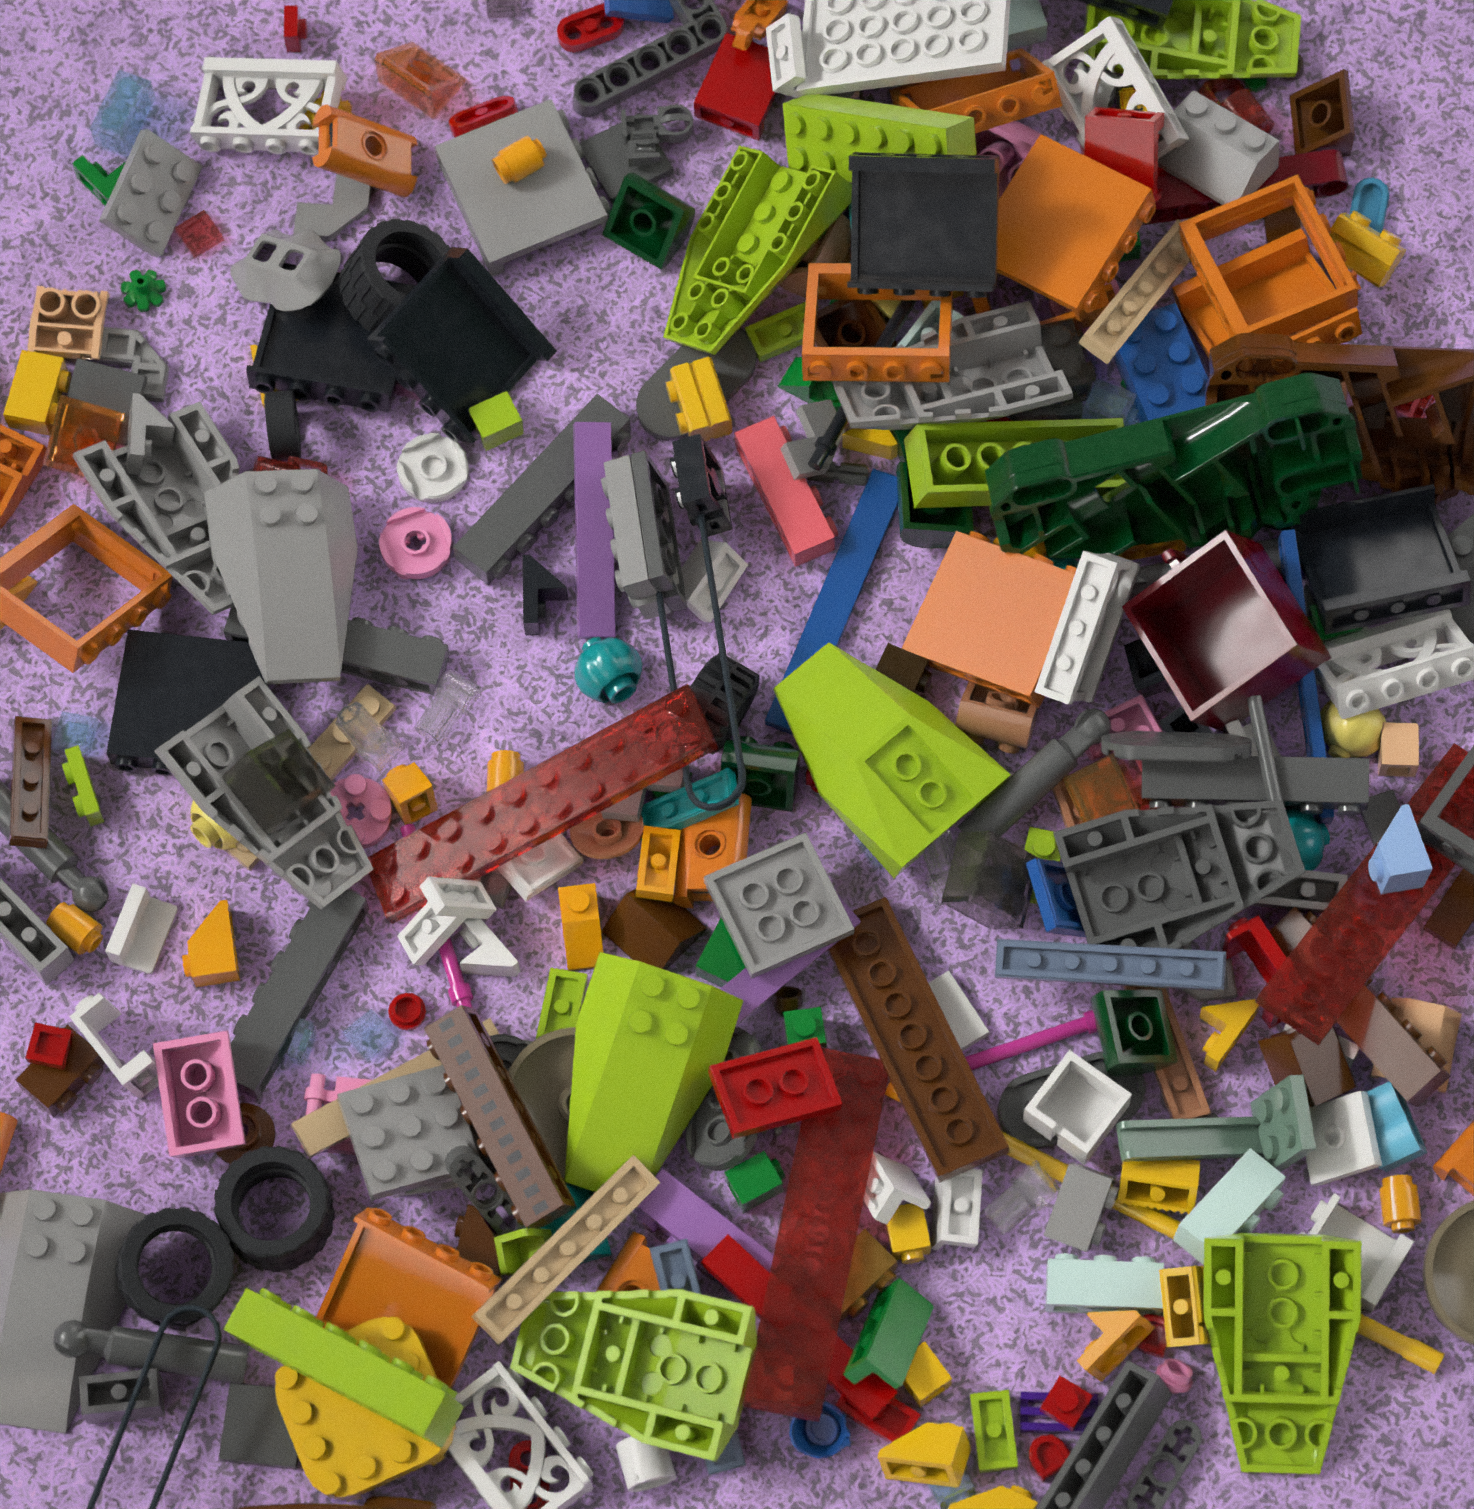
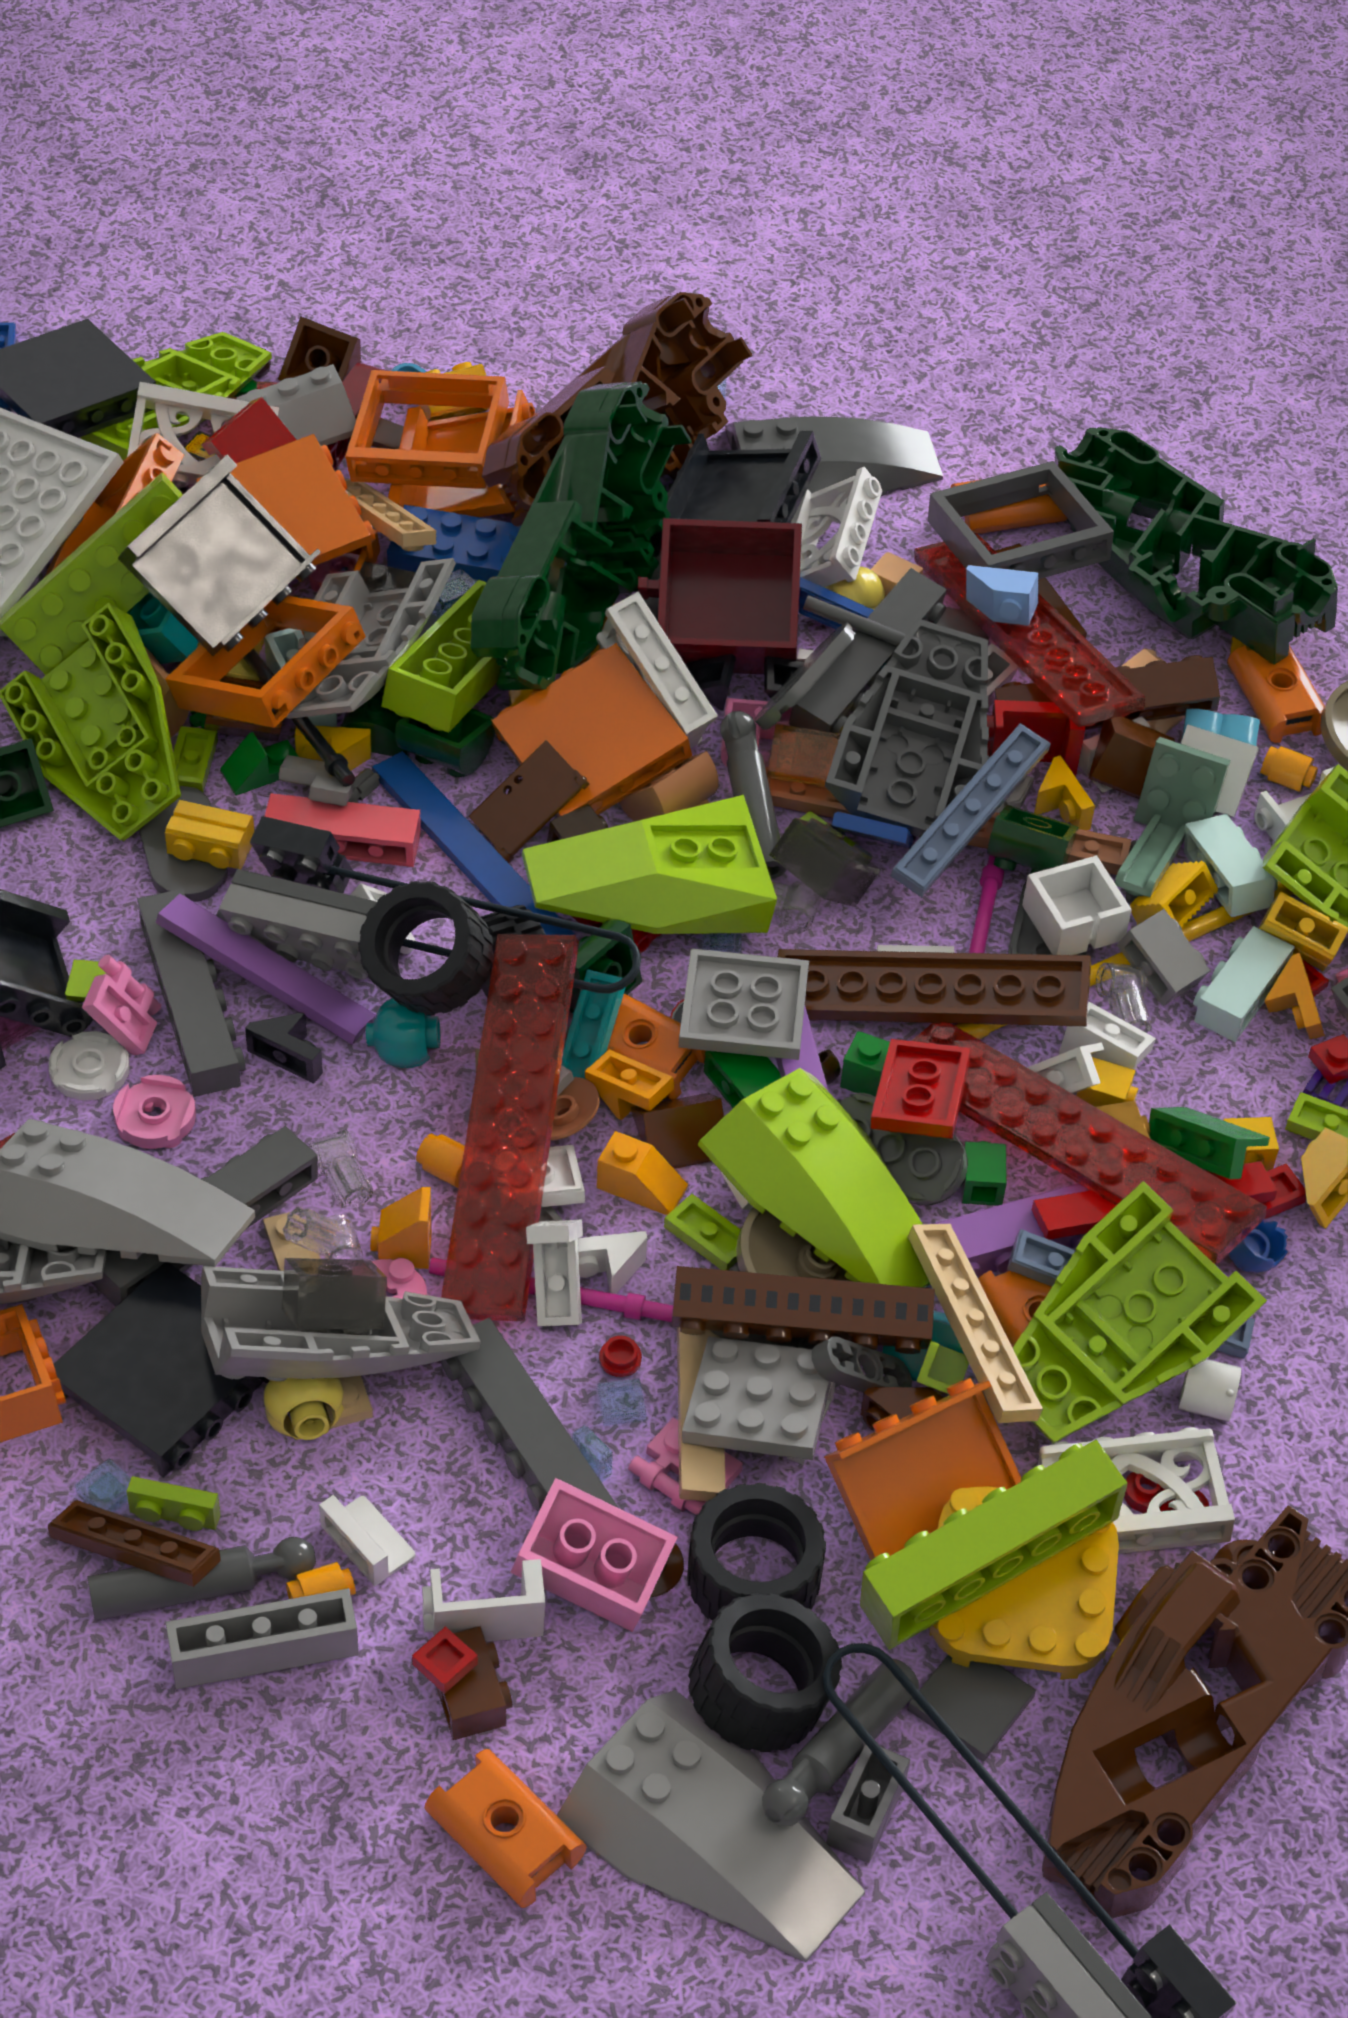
camera: 65 degrees left, 20 degrees down
light orange slope [182,900,240,987] -> none
none -> bright pink plate [82,954,161,1055]
none -> black tyre [358,881,494,1015]
none -> reddish brown door [468,740,590,863]

